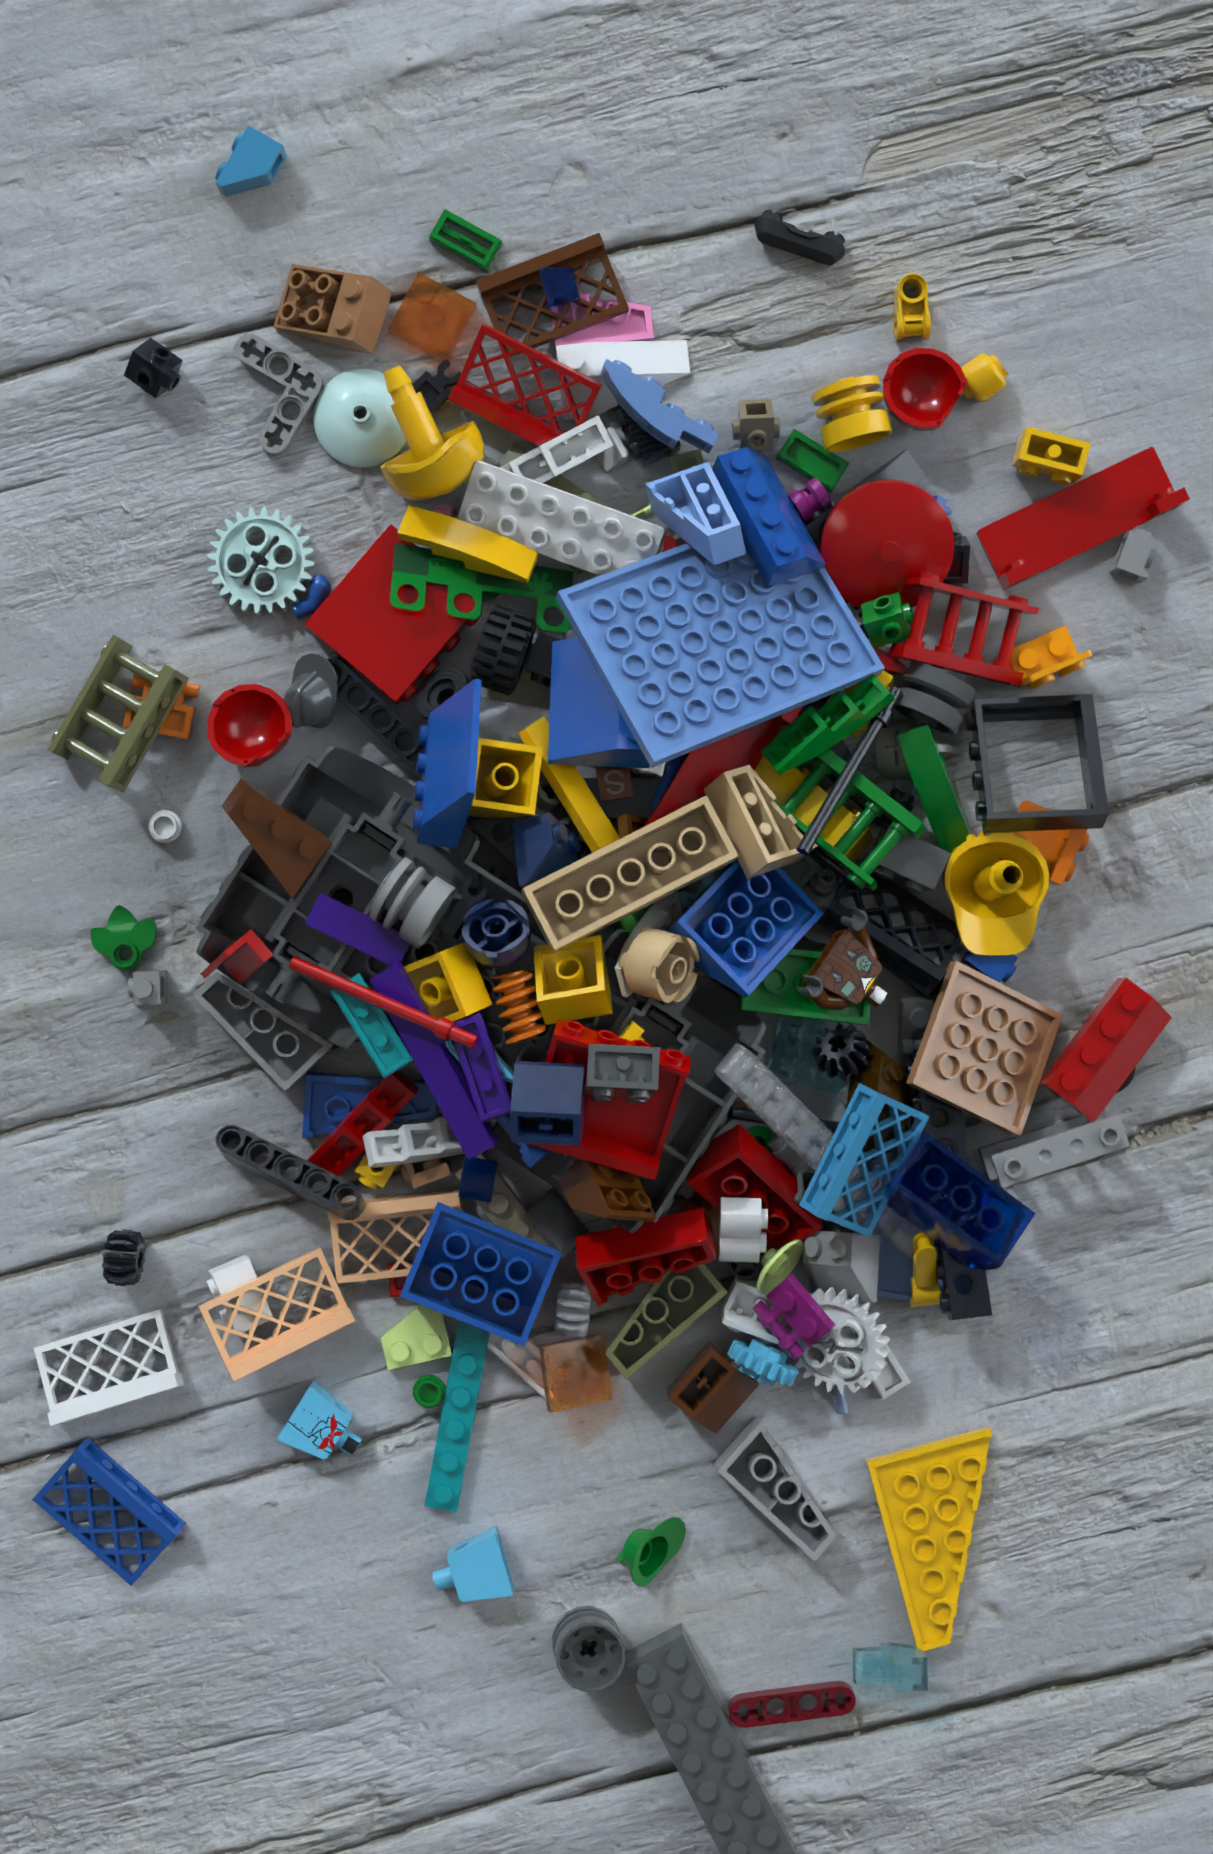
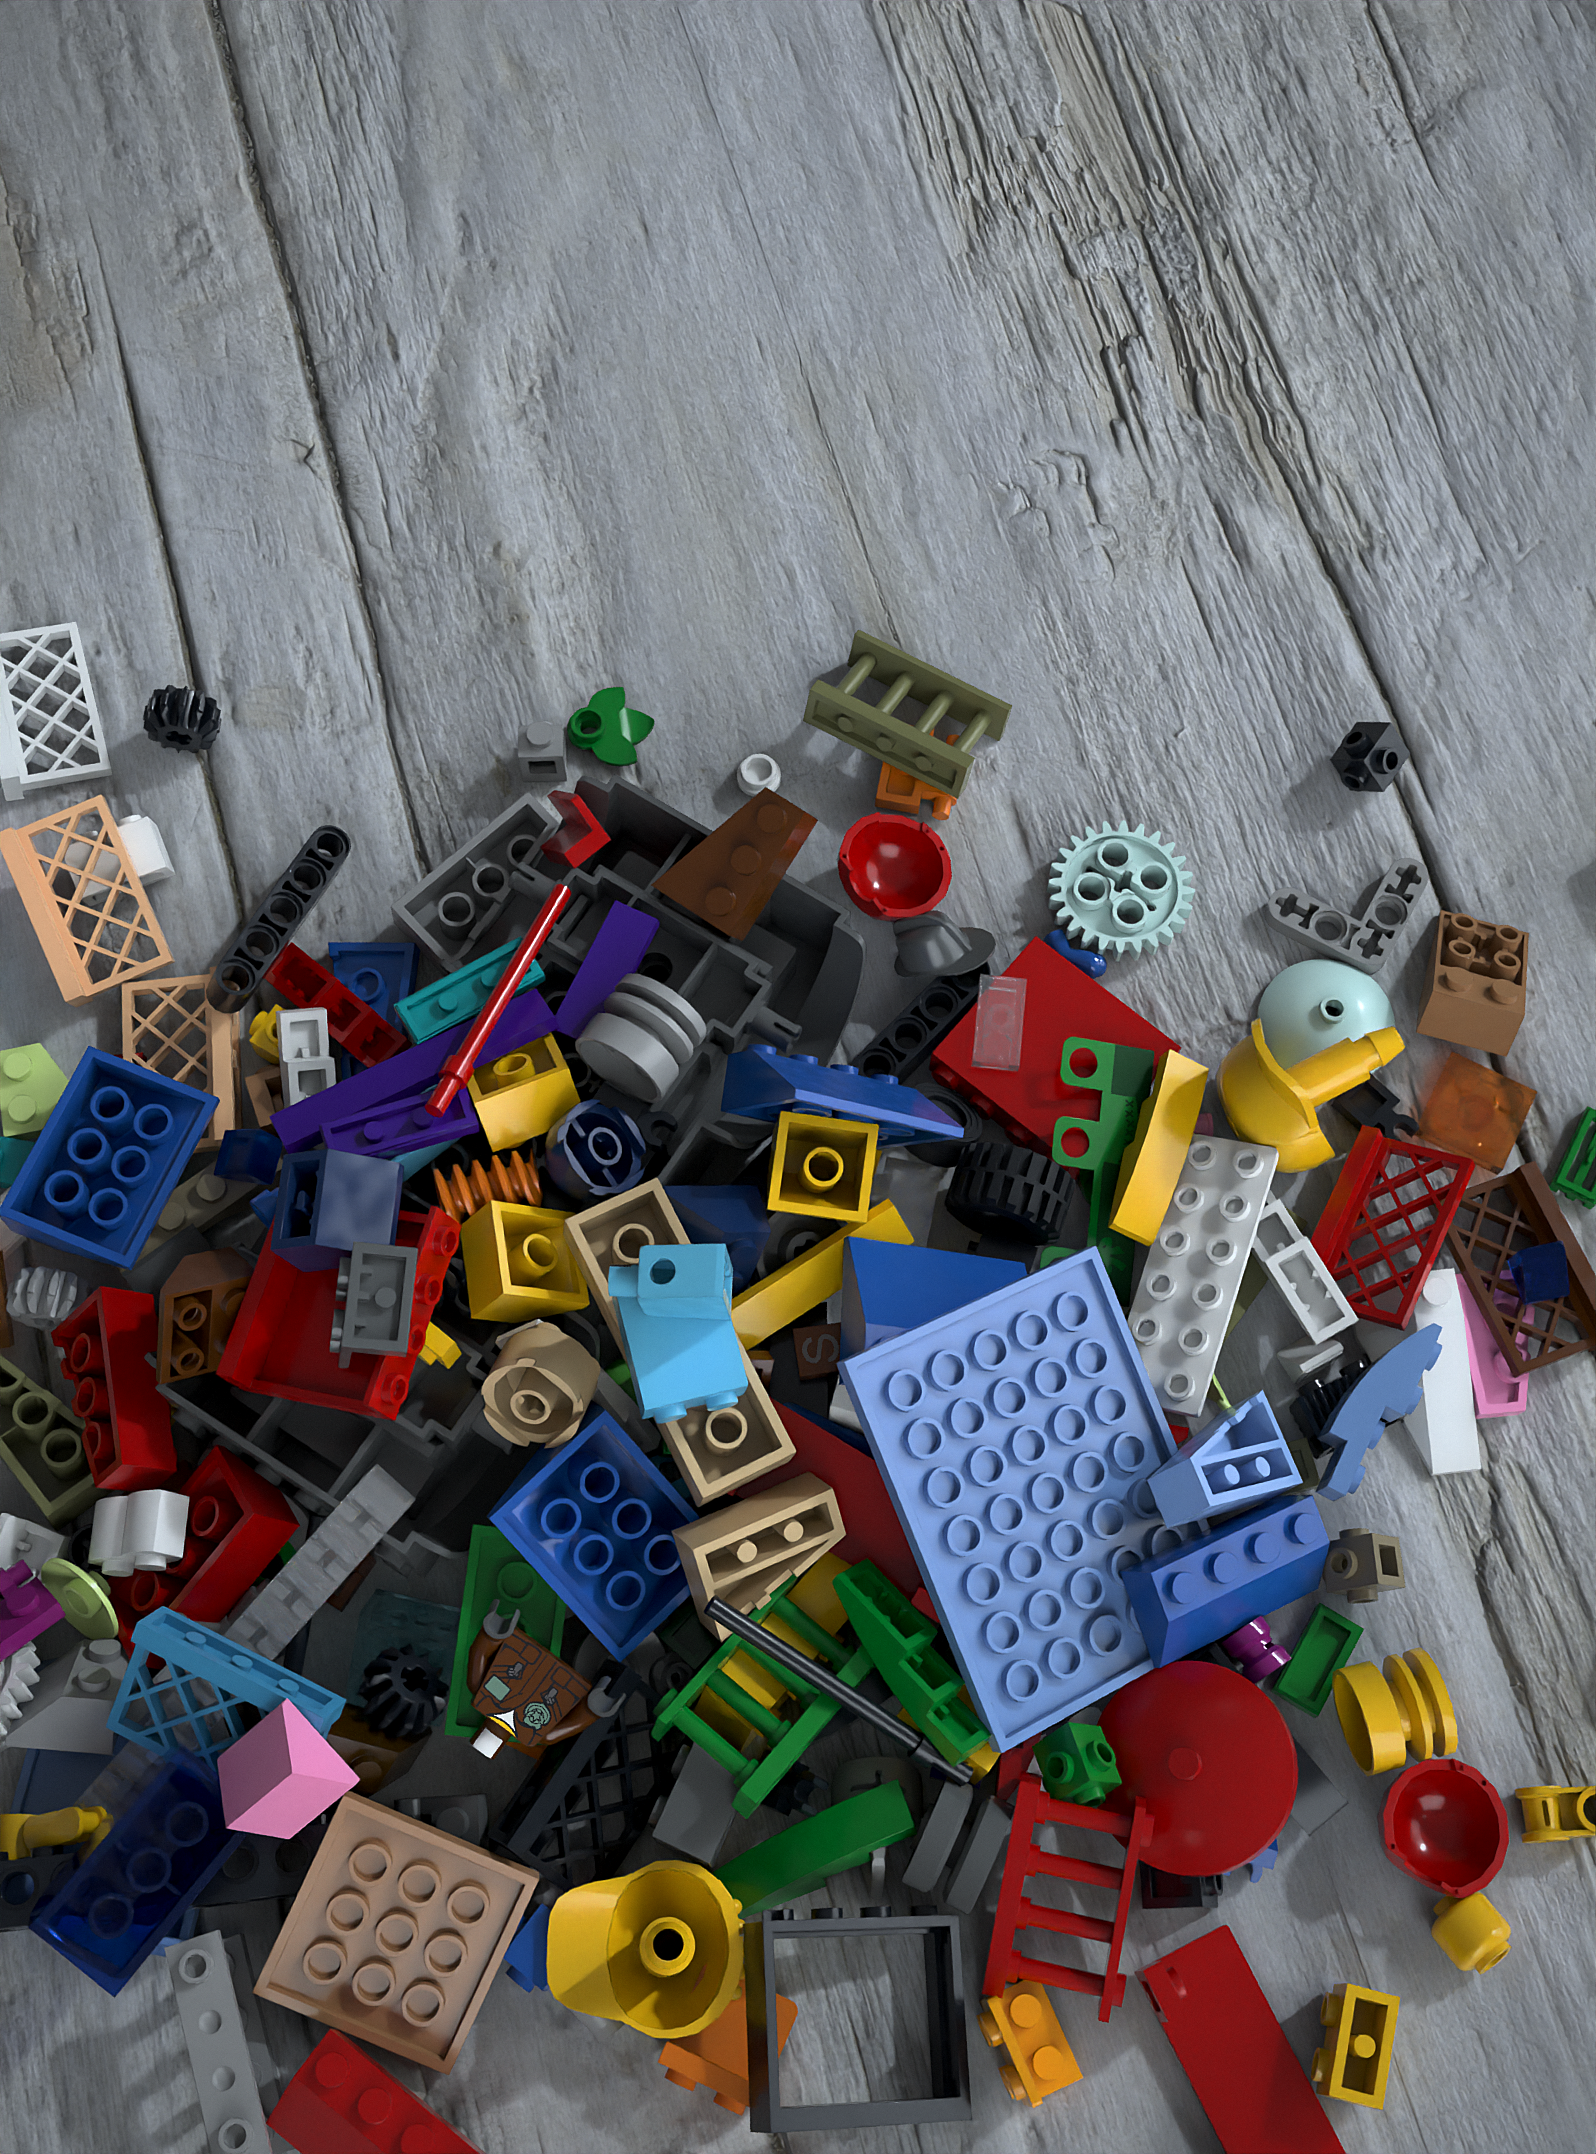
camera: 90 degrees right, 20 degrees down
none -> bright pink slope [217,1698,360,1839]
none -> medium azure torso [608,1244,733,1320]
none -> medium azure brick [612,1278,748,1424]
none -> clear plate [971,974,1027,1071]

